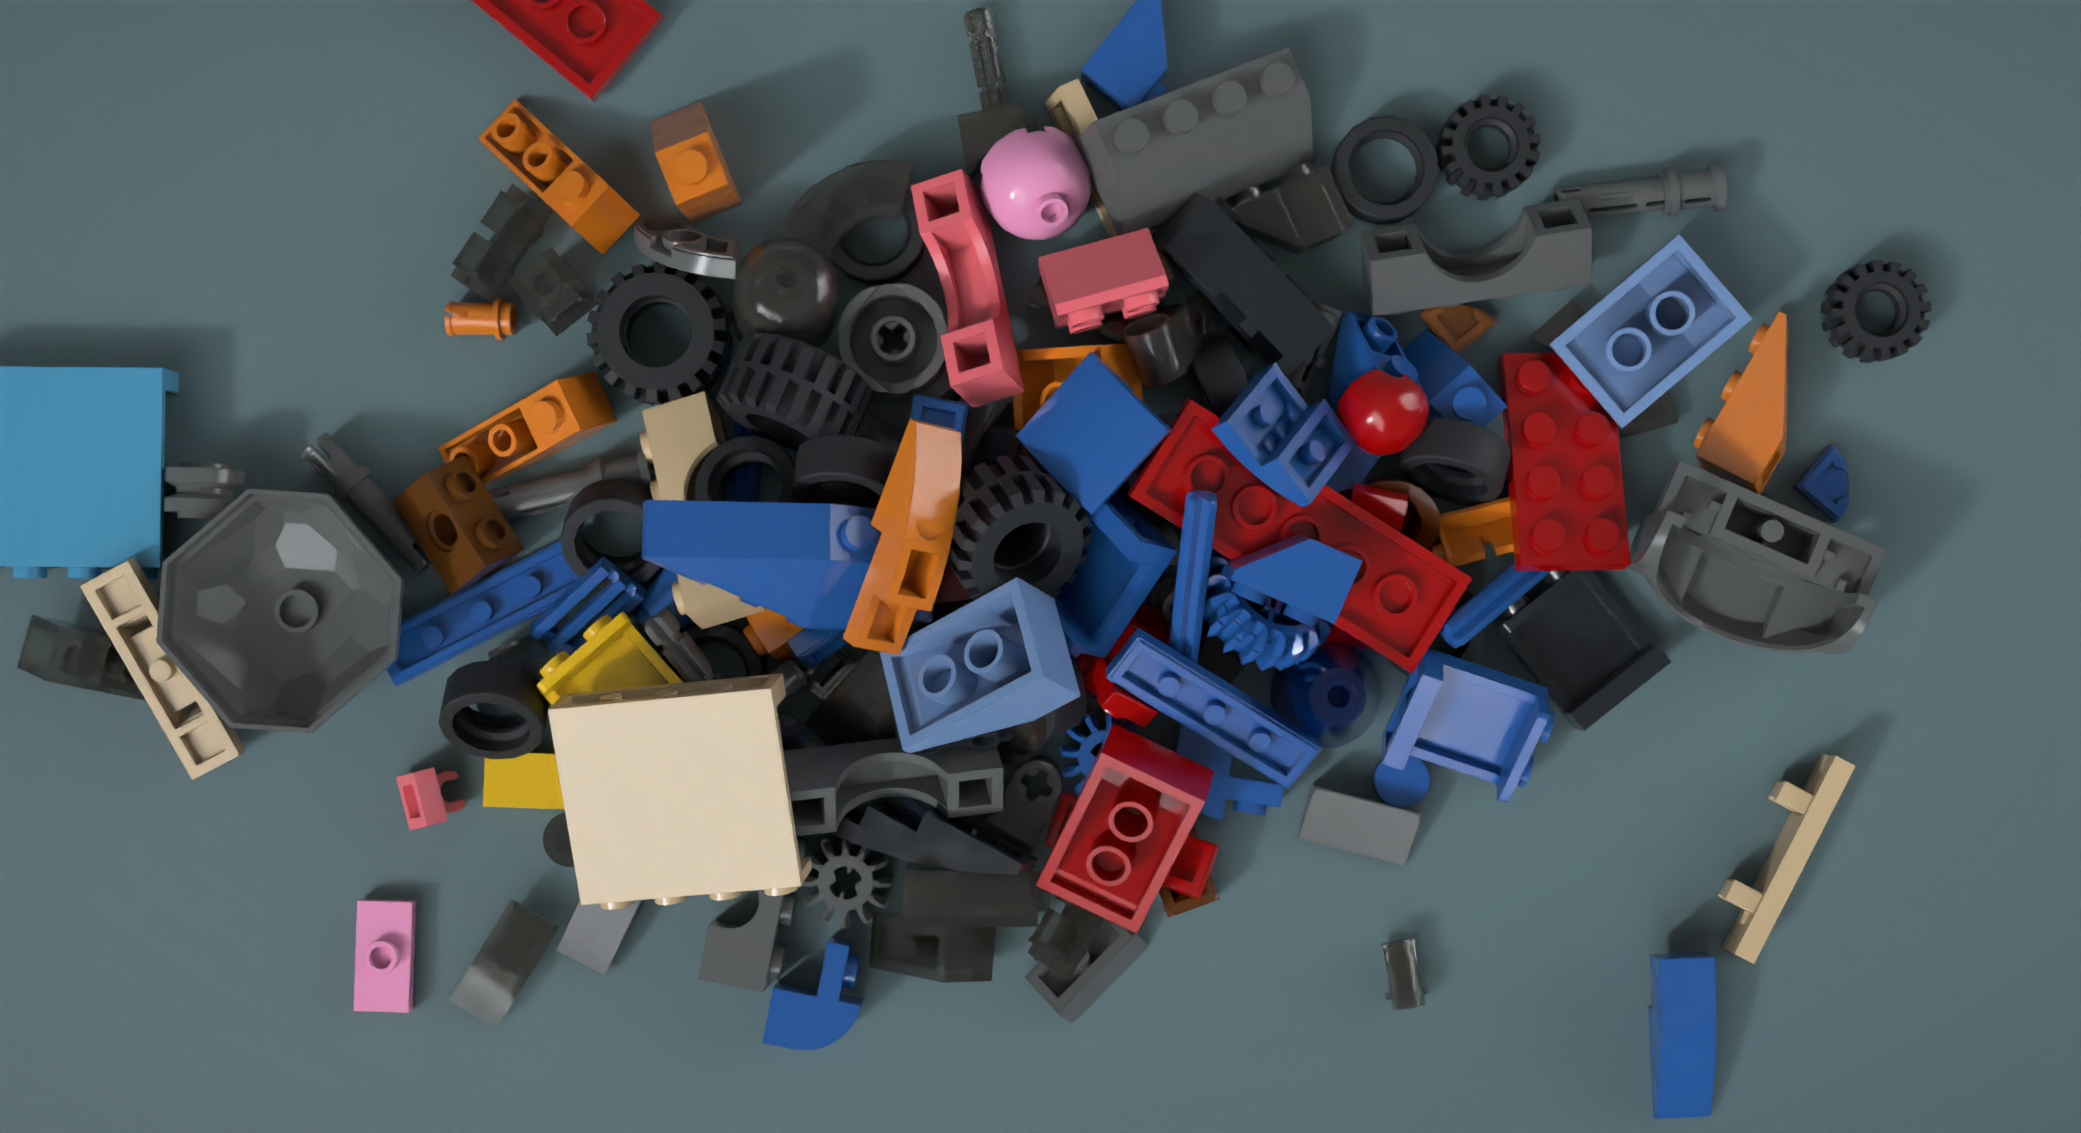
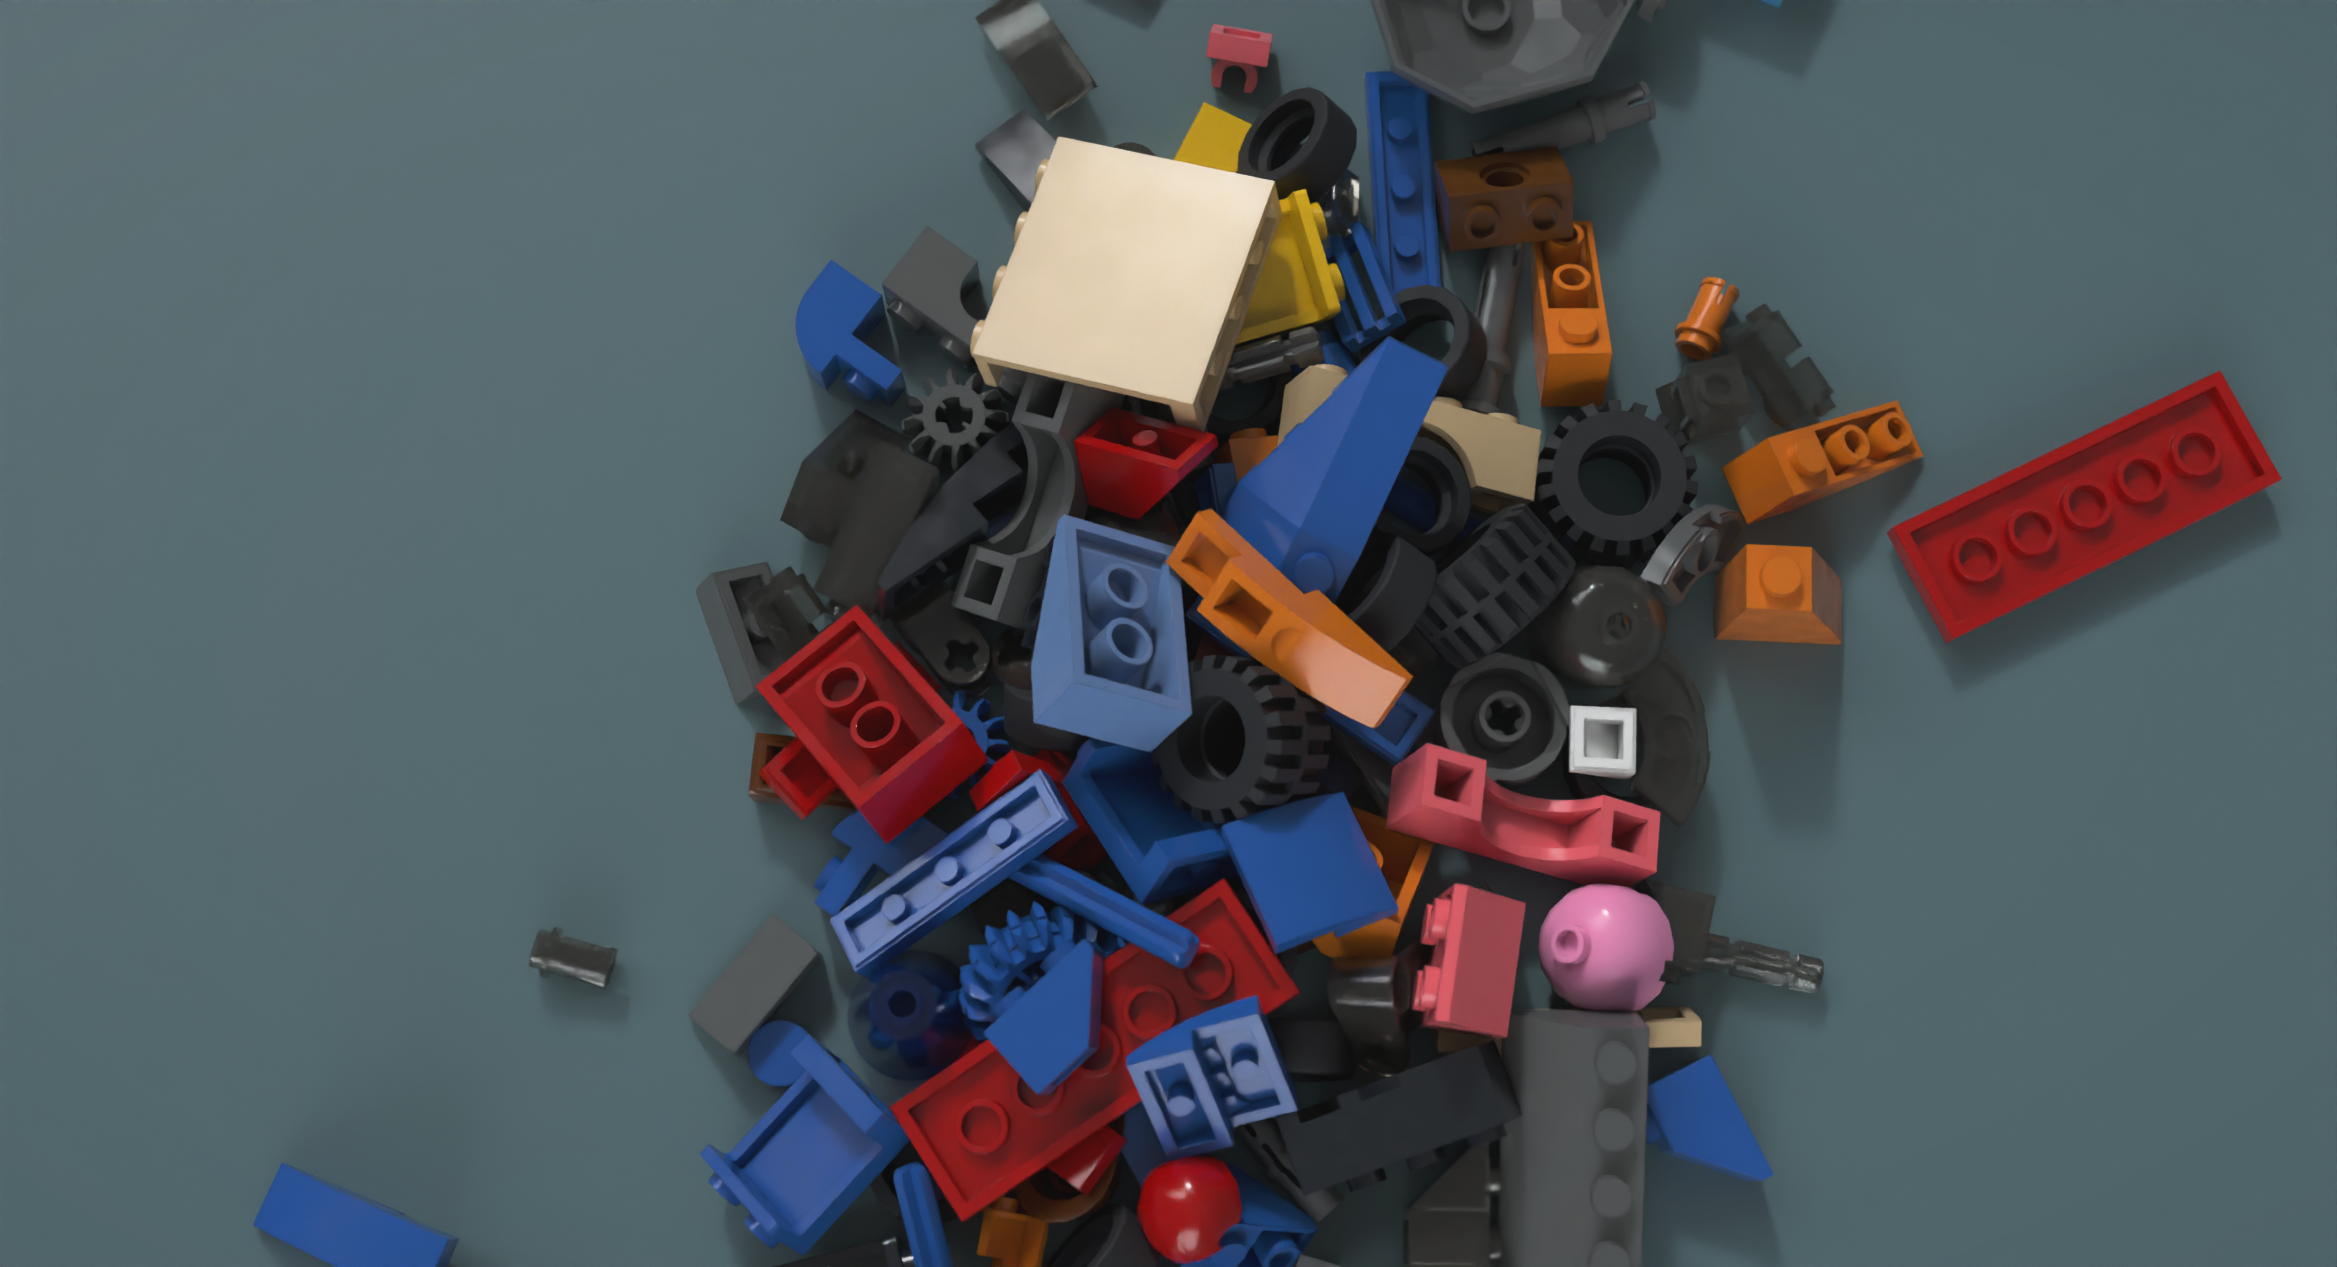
camera: 110 degrees right, 10 degrees down
none -> red slope [1074,407,1218,520]
none -> white slope [1569,706,1636,779]

